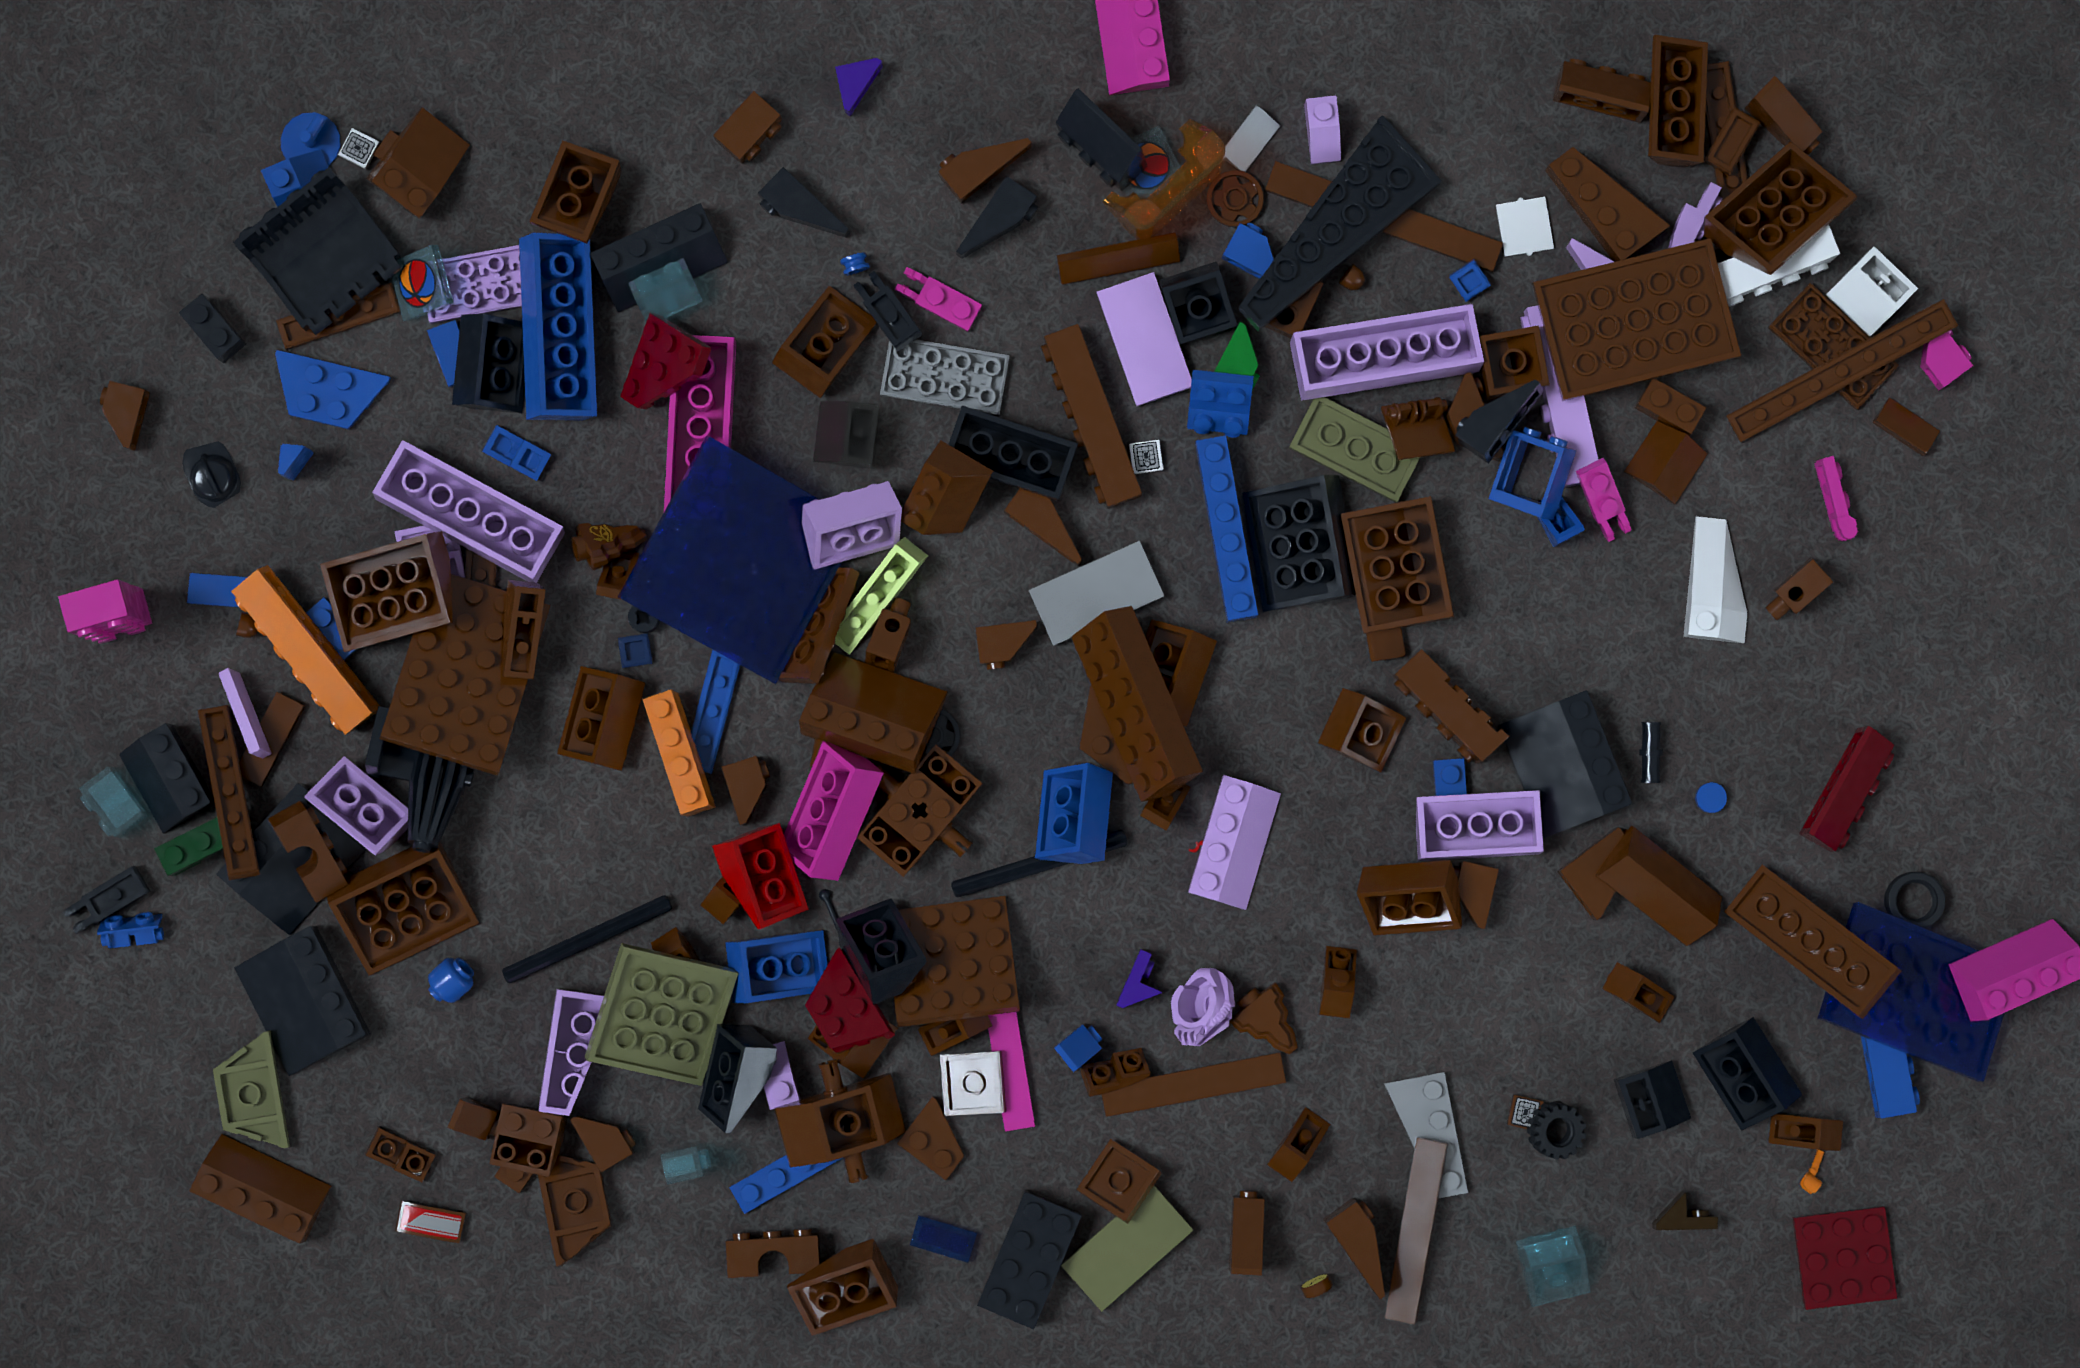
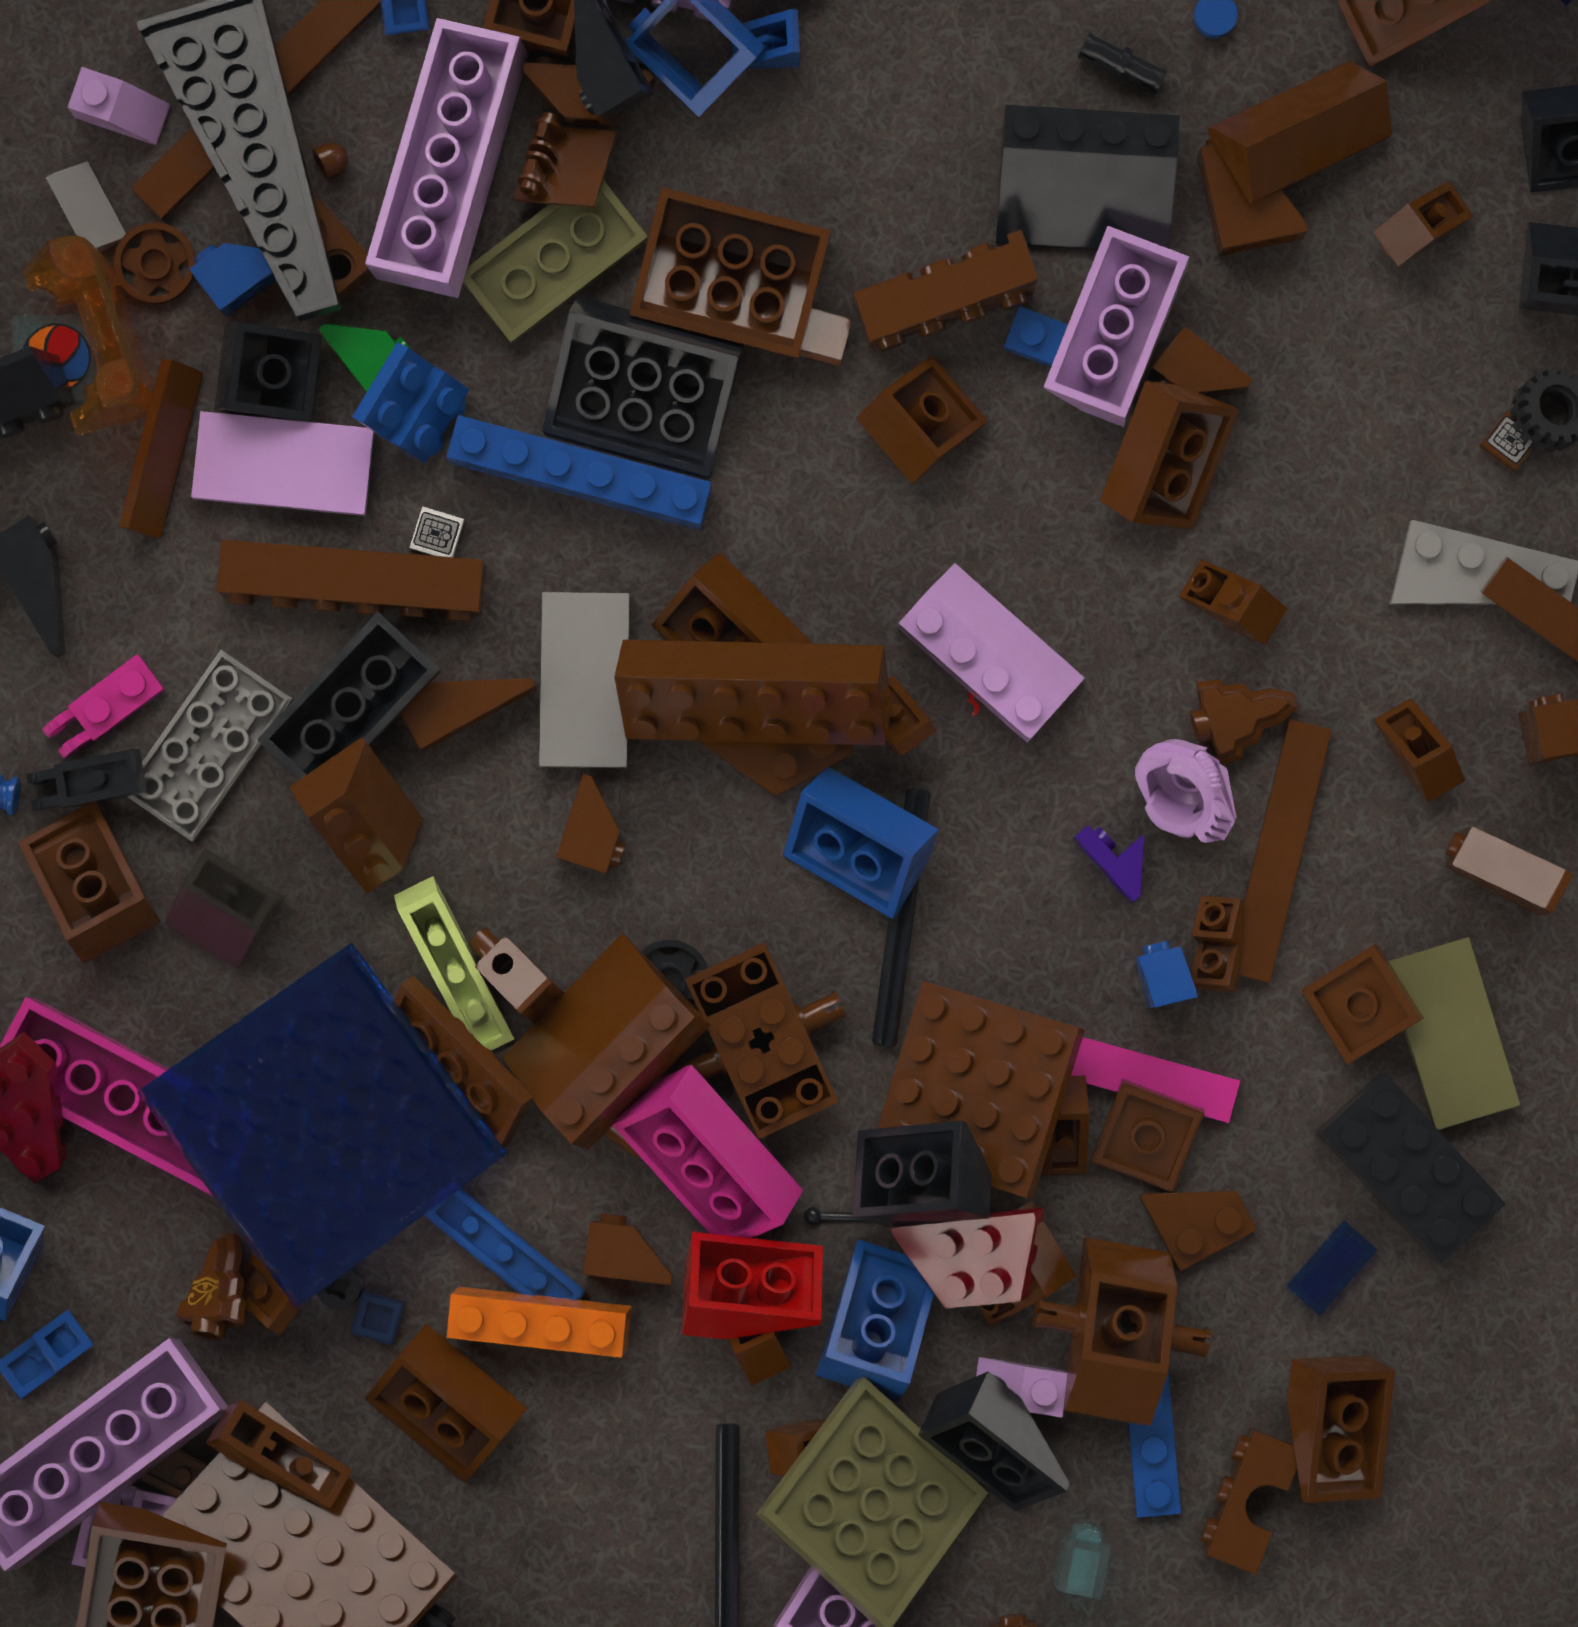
camera: 70 degrees left, 0 degrees up
lavender slope [802,481,902,569] -> none

